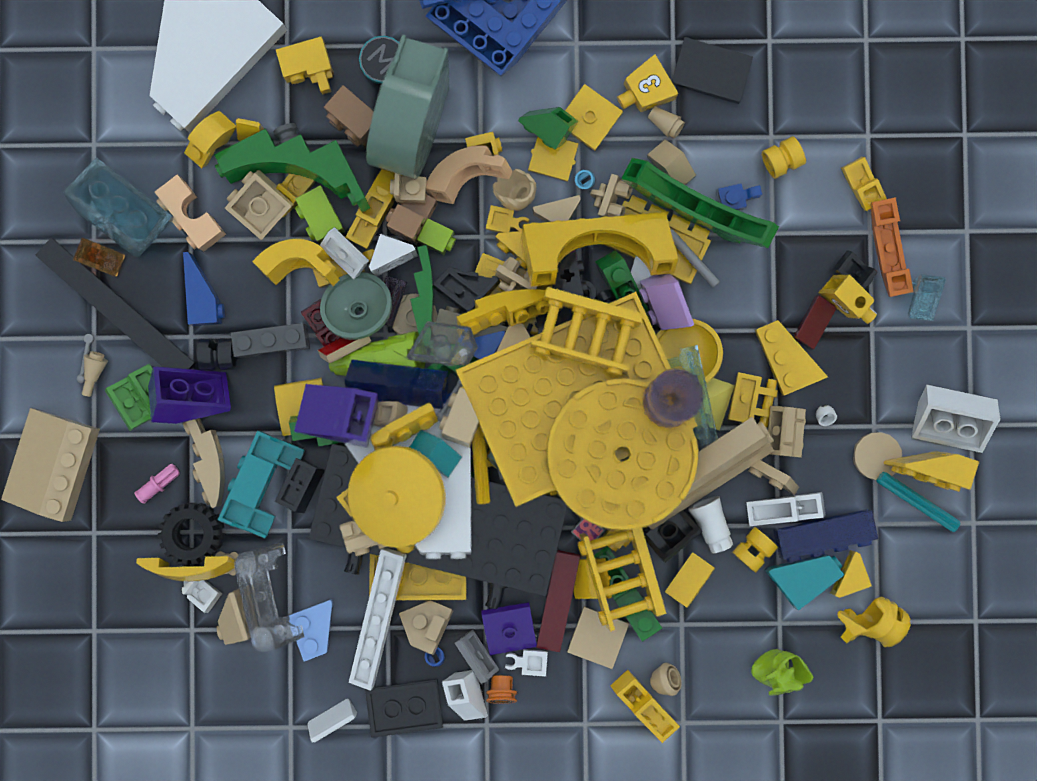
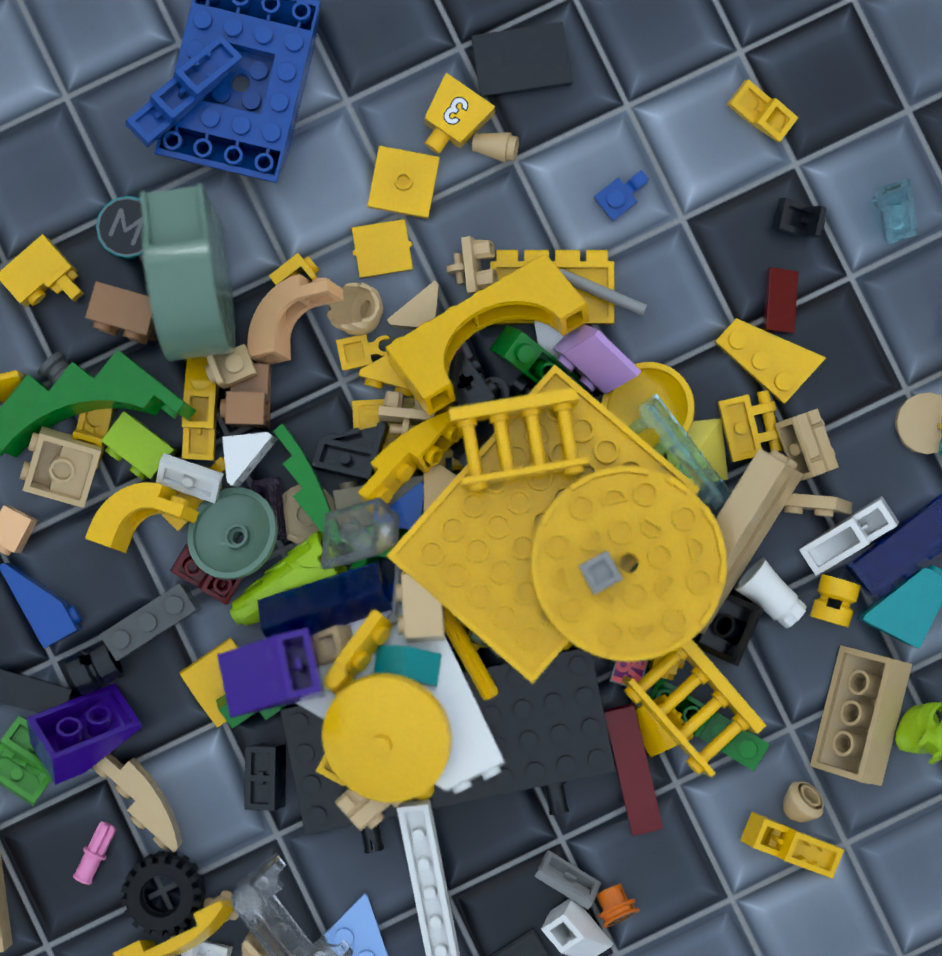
camera: 30 degrees left, 0 degrees up
teal bracket [218,430,305,538] -> none
tan tile [318,336,371,363] -> none
yellow wing [369,554,466,601] -> none
tan plate [399,600,453,656] -> none
lime brick [417,218,456,255] -> none
blue hinge [425,647,445,667] -> none
dark purple plate [481,602,537,655] -> none
white plate [505,649,548,676] -> none
green slope [518,107,578,150] -> none
tan tile [567,606,629,669] -> none
medium azure hinge [575,170,595,189] -> none
green arch [621,158,779,248] -> none
clear purple wheel [642,368,704,428] -> none
tan slope [647,139,696,185] -> none
yellow hinge [665,552,715,608] -> none
yellow wheel [761,136,806,179] -> none
white hinge [816,405,837,426] -> none
yellow torso [819,275,877,324] -> none
orange slope [871,197,914,297] -> none
none -> light grey tile [578,551,623,595]
none -> tan slope [810,645,912,786]

